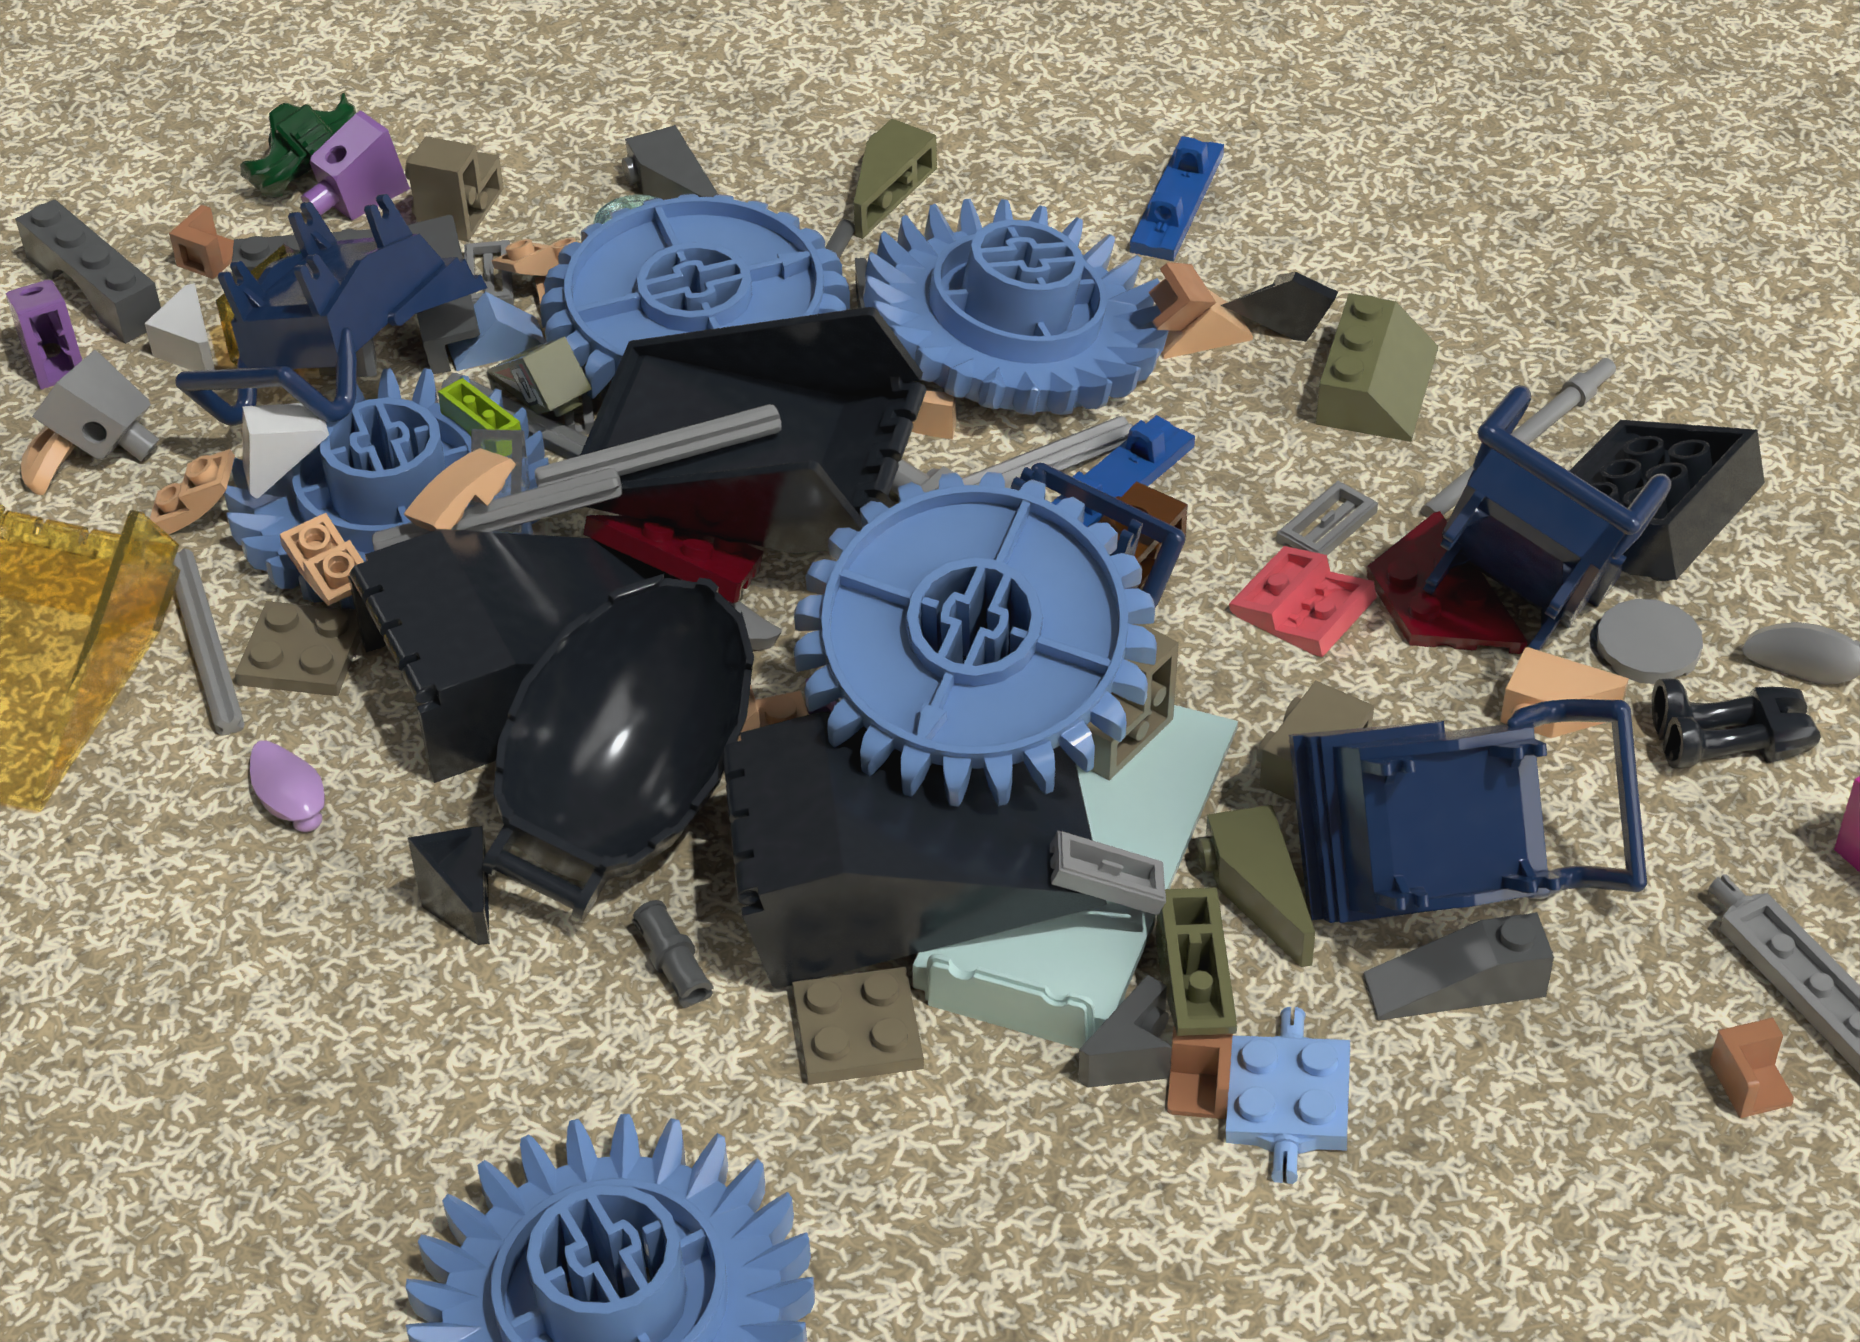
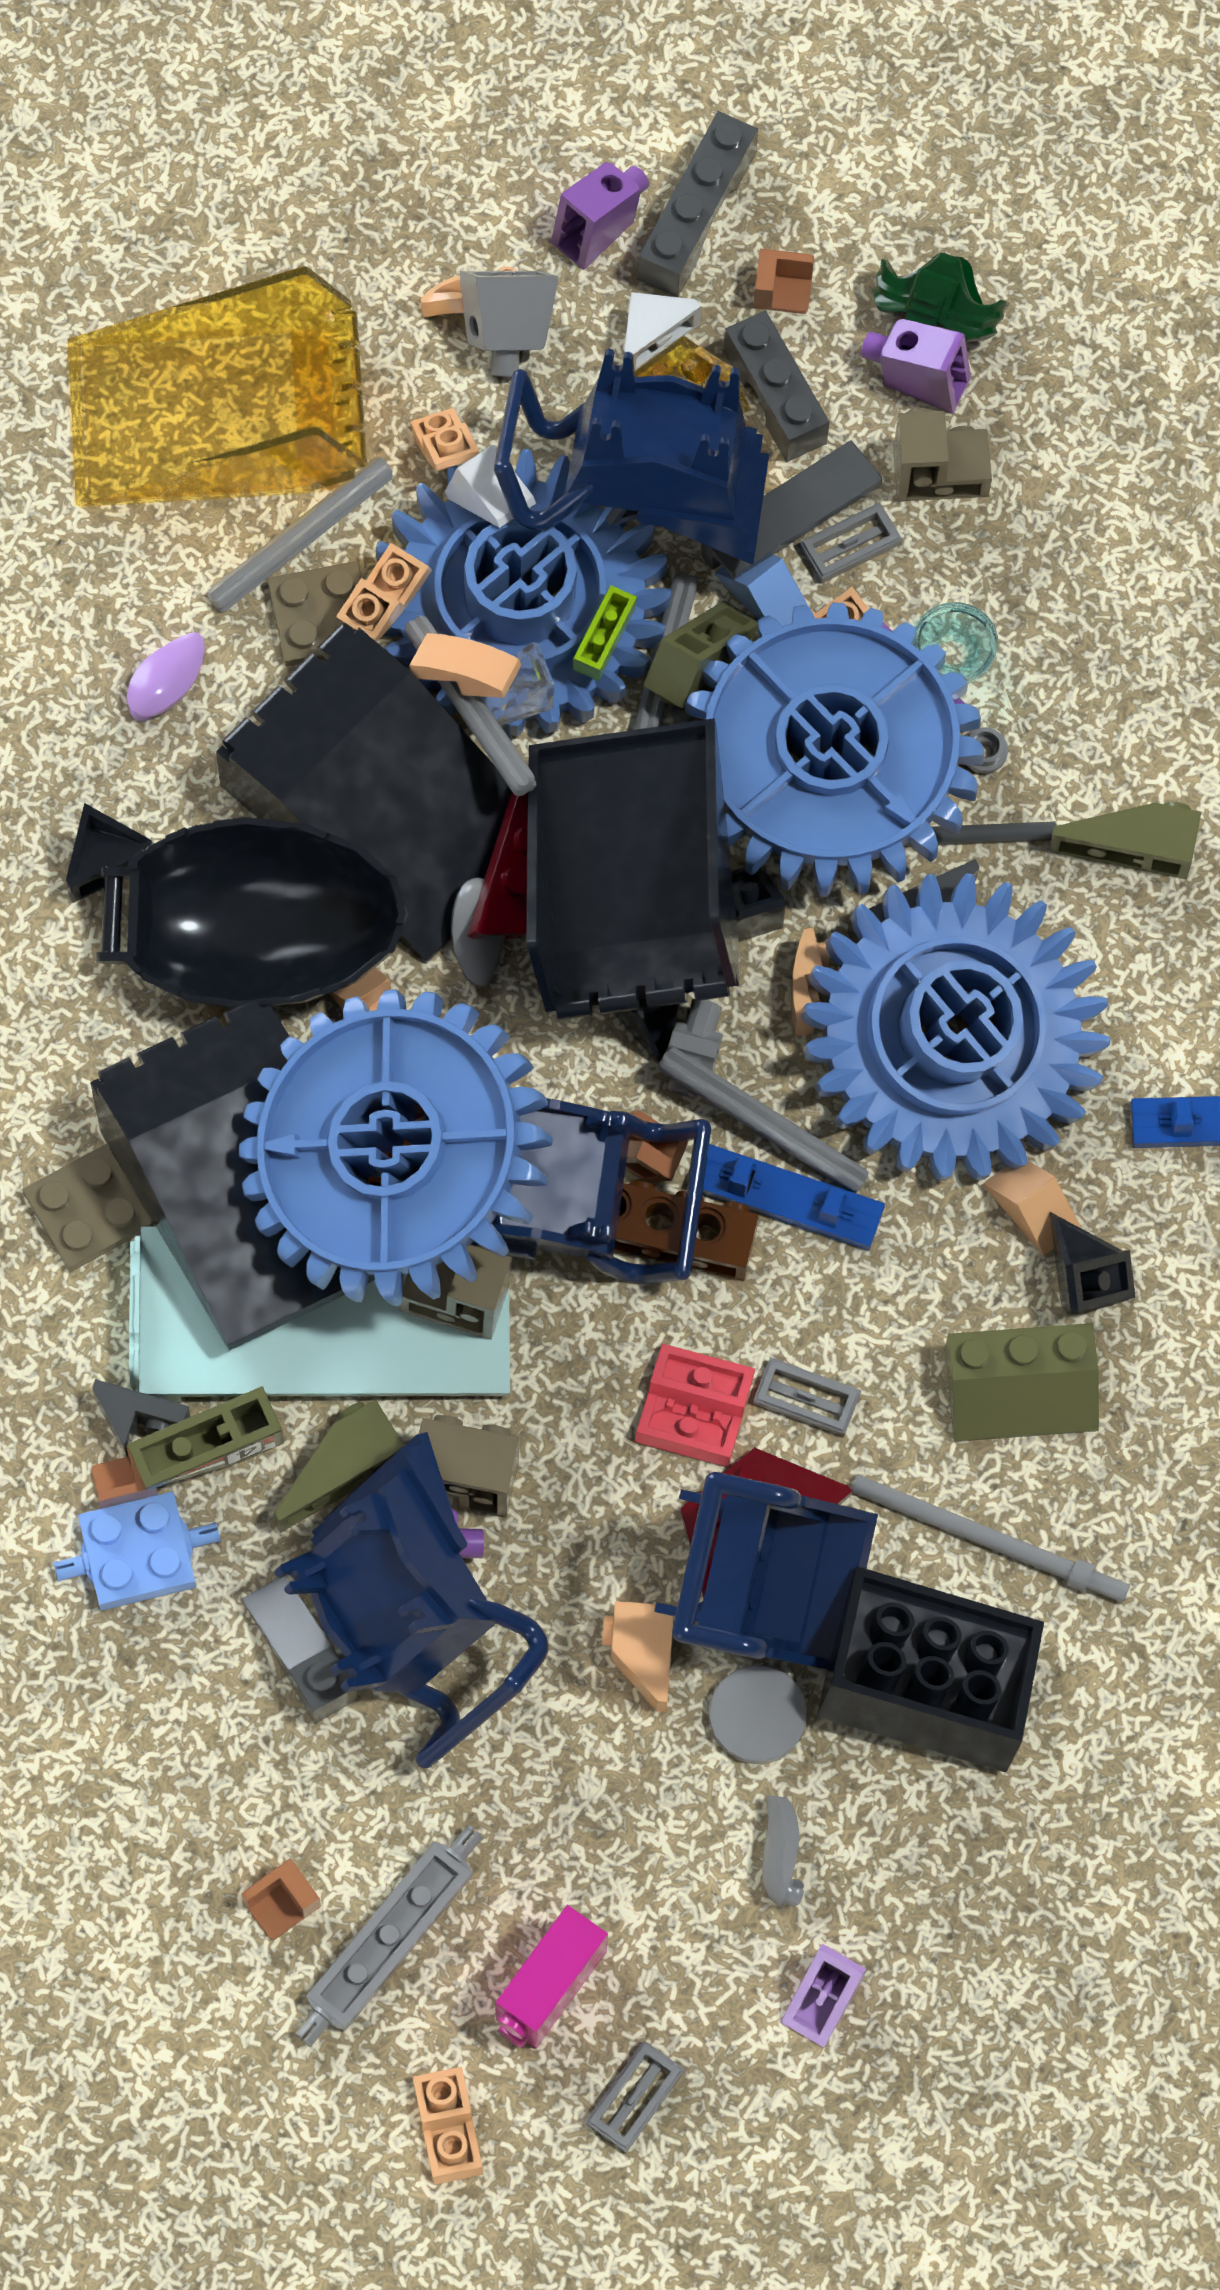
camera: 65 degrees right, 25 degrees up
light nougat slope [491,237,582,276] -> none
light grey axle [535,404,781,487] -> none
dark grey slope [622,125,719,200] -> none
dark grey pin [632,900,714,1008] -> none
light grey tile [1050,831,1166,915] -> none
nougat panel [1148,262,1216,331] -> none
black piece [1652,678,1821,768] -> none

